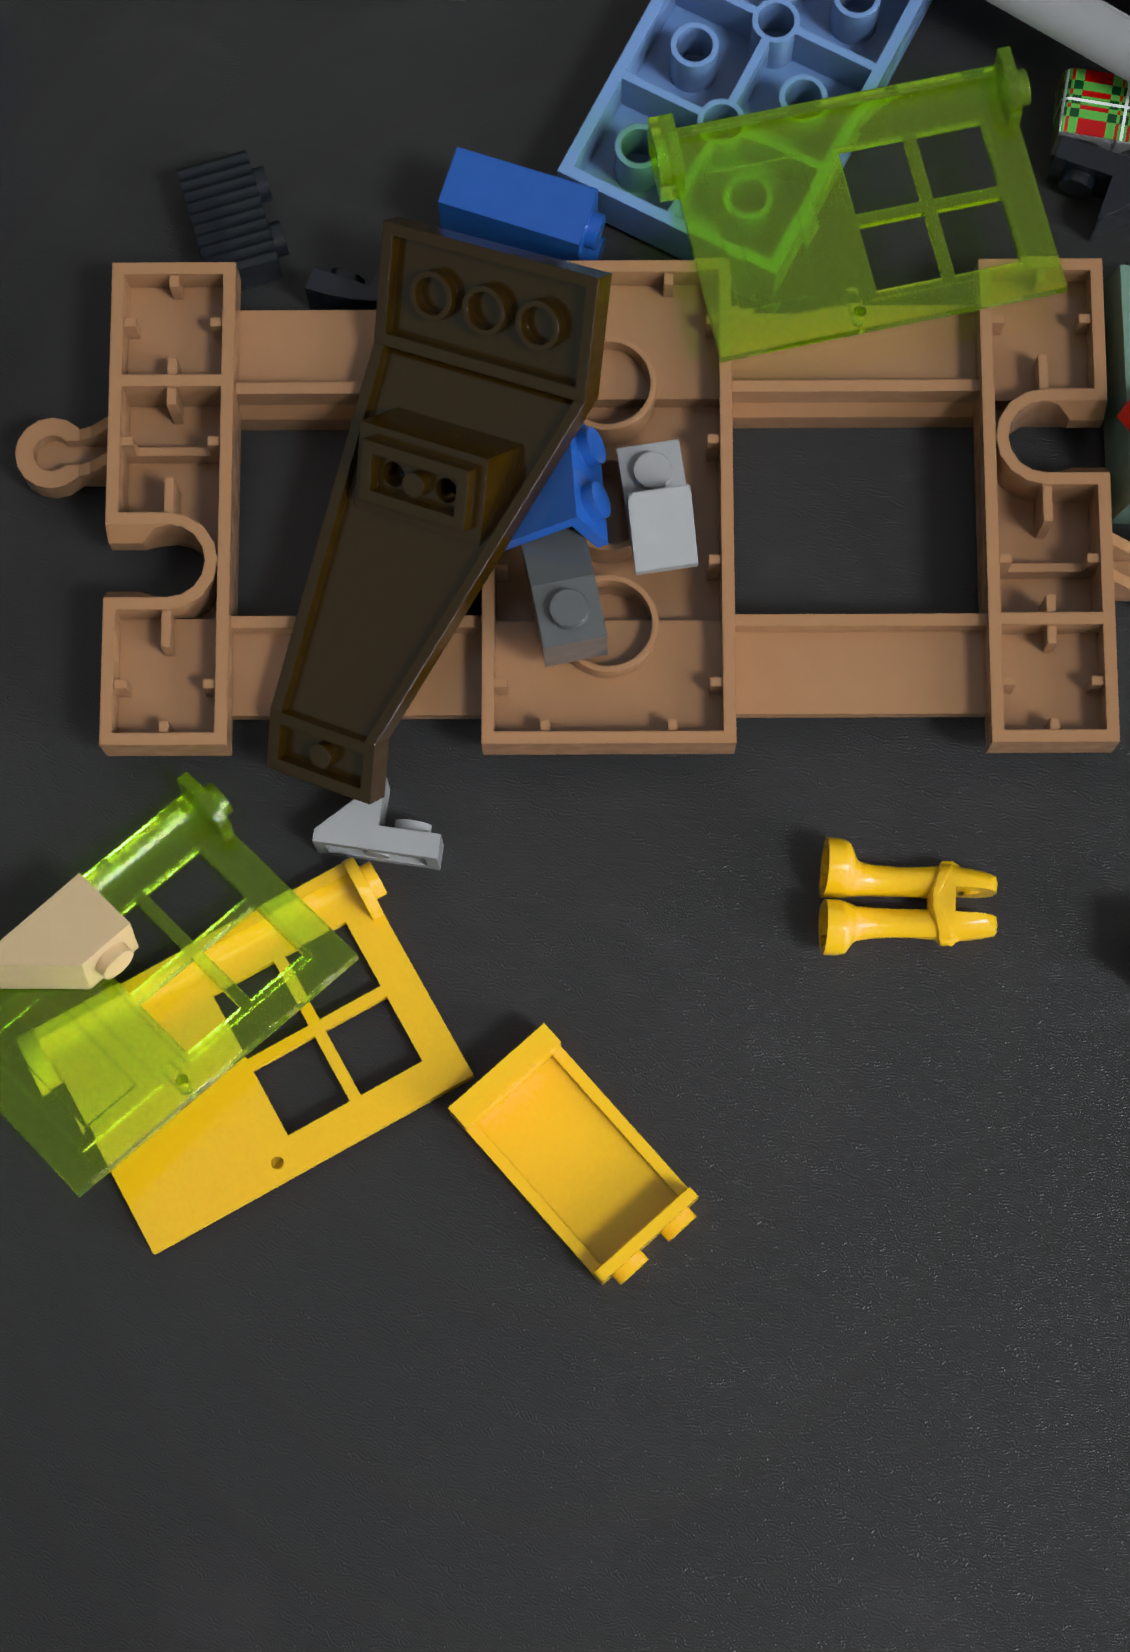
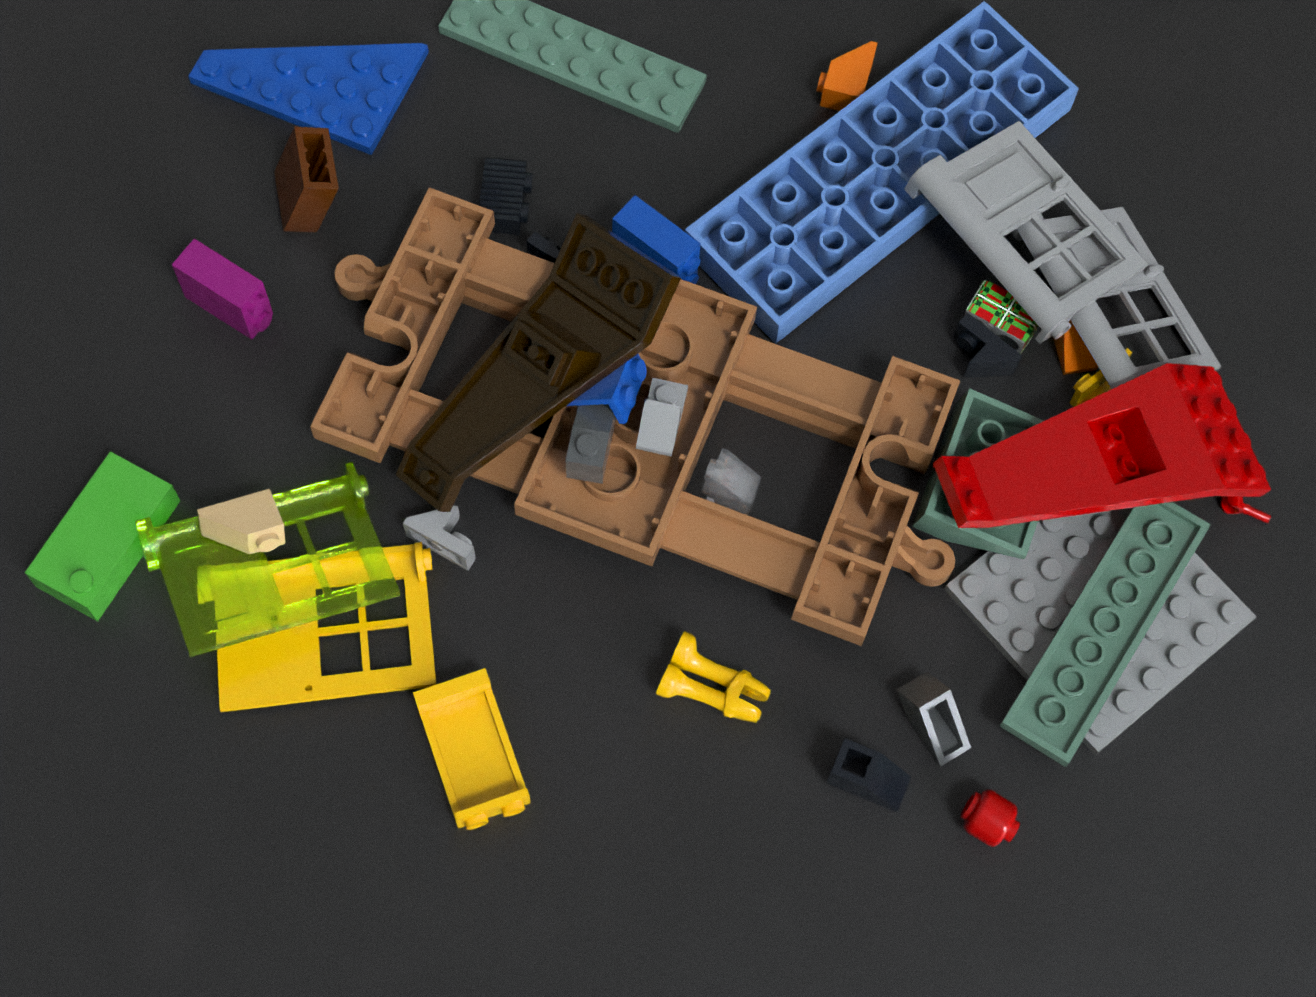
camera: 15 degrees right, 10 degrees down
clear neon green door [647,46,1067,363] -> none
none -> clear slope [702,448,761,516]

